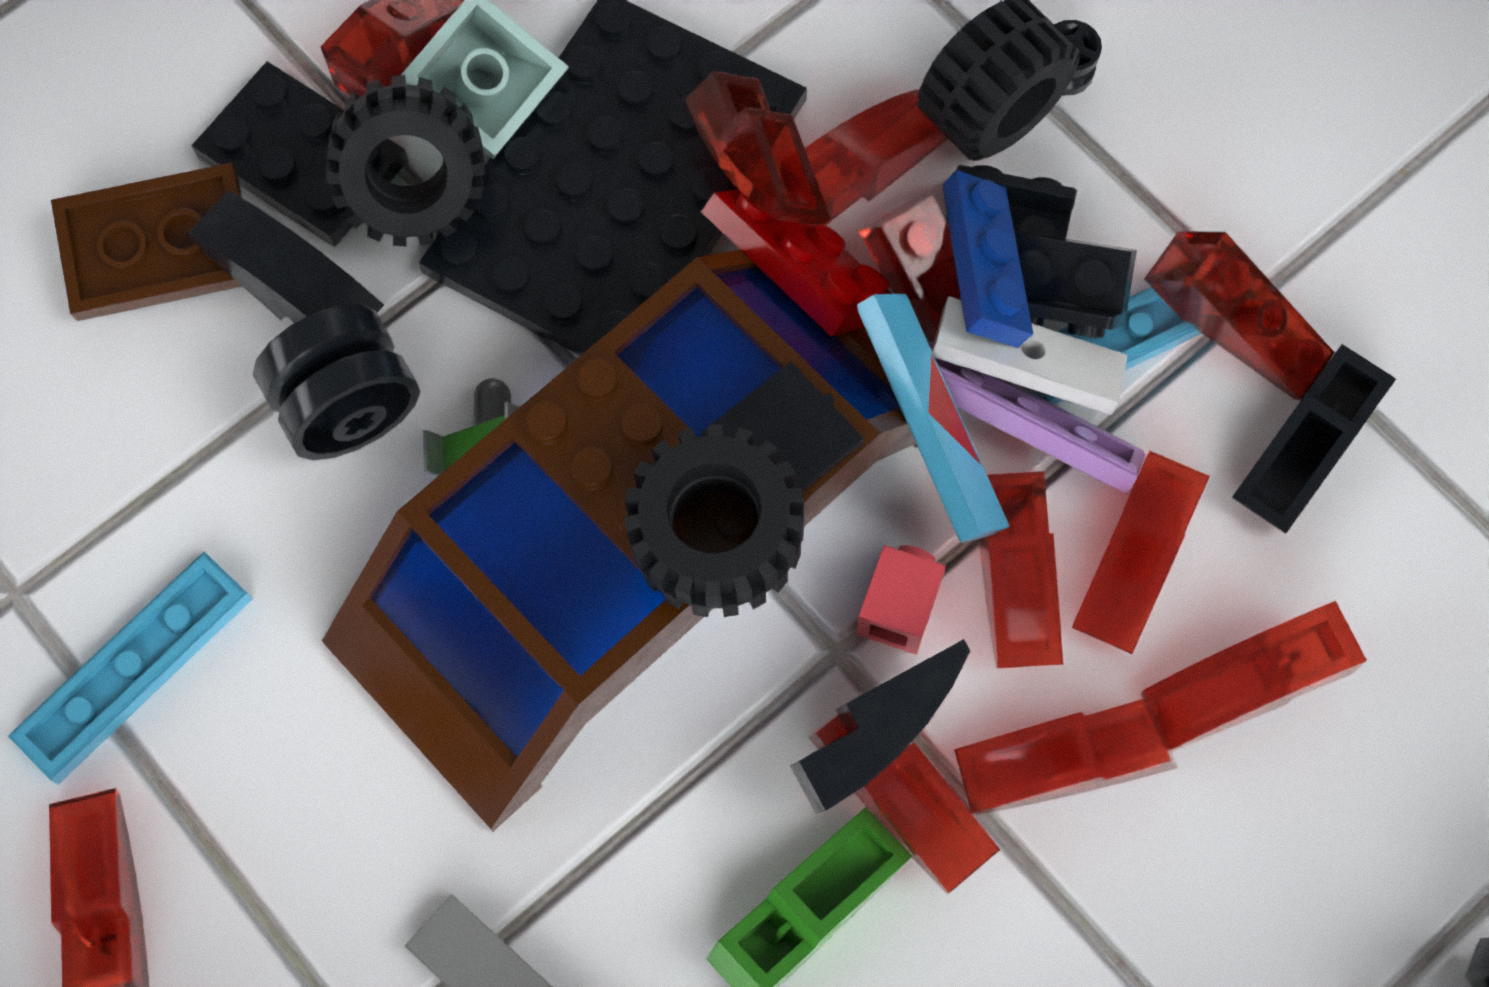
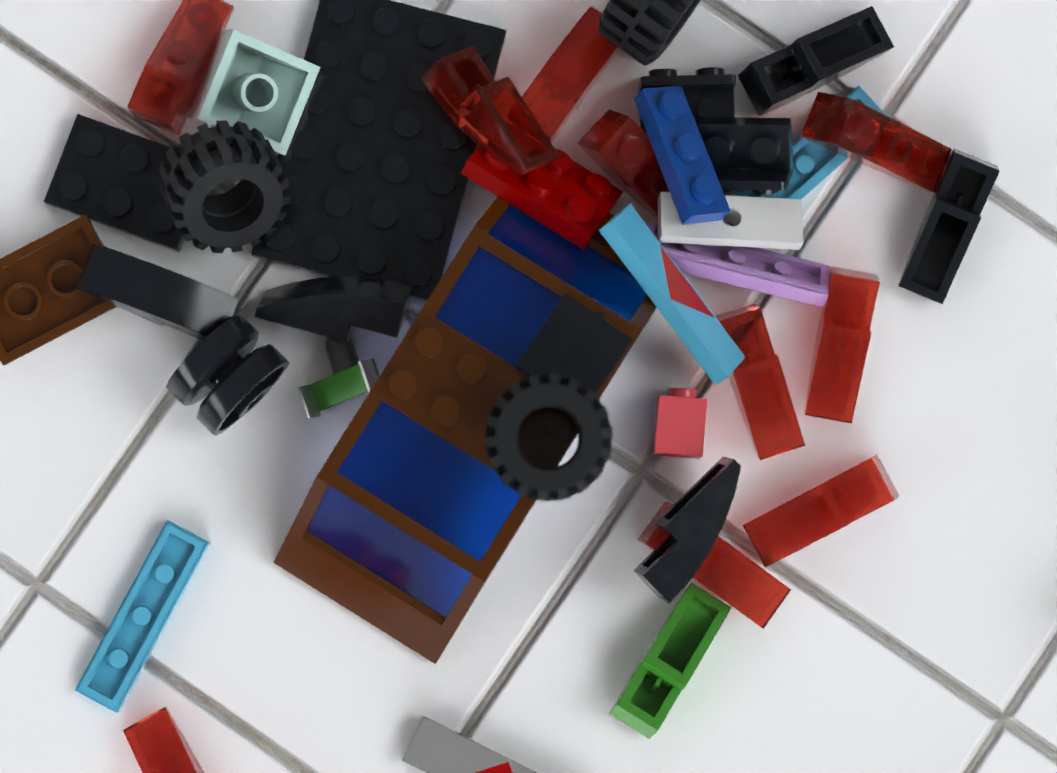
camera: 20 degrees left, 15 degrees up
clear red slope [1140,601,1367,752] -> none
none -> black slope [254,276,413,342]
none -> black slope [737,6,894,117]

